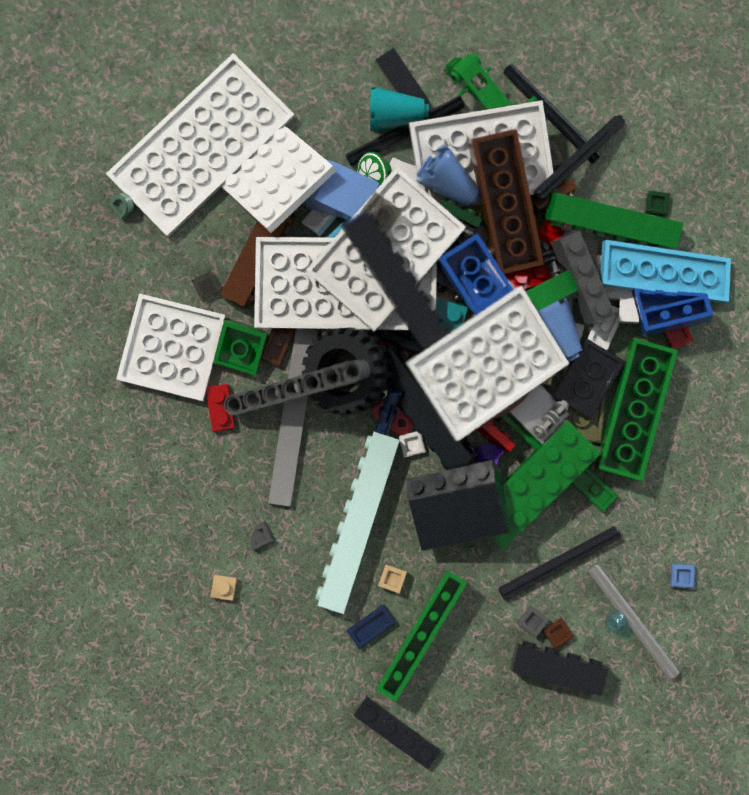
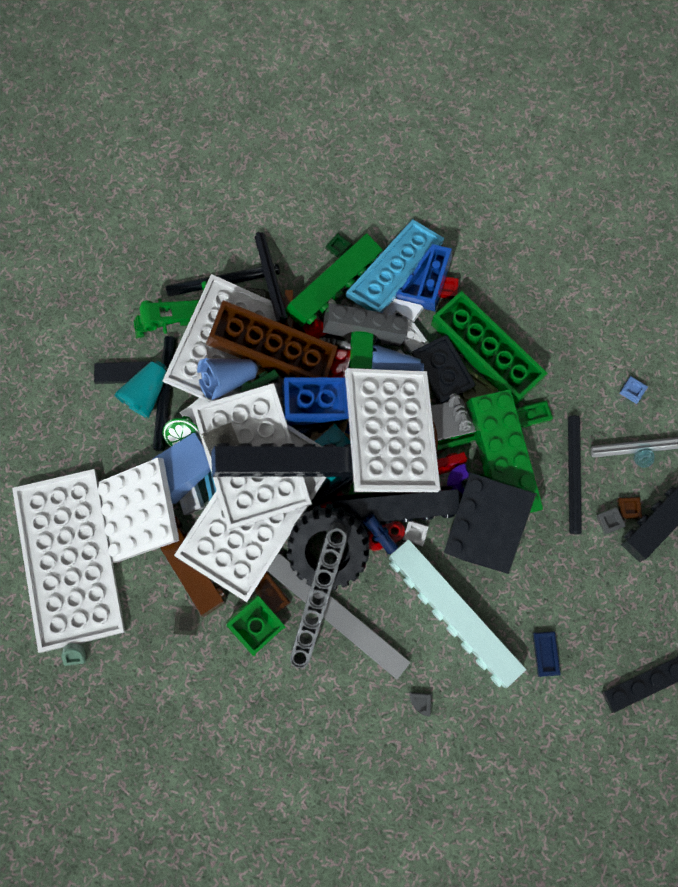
camera: 65 degrees left, 10 degrees down
white plate [116,294,226,402] -> none
red plate [206,384,235,432] -> none
tan plate [210,574,237,601] -> none
green brick [376,569,467,702] -> none
tan plate [378,564,407,594] -> none

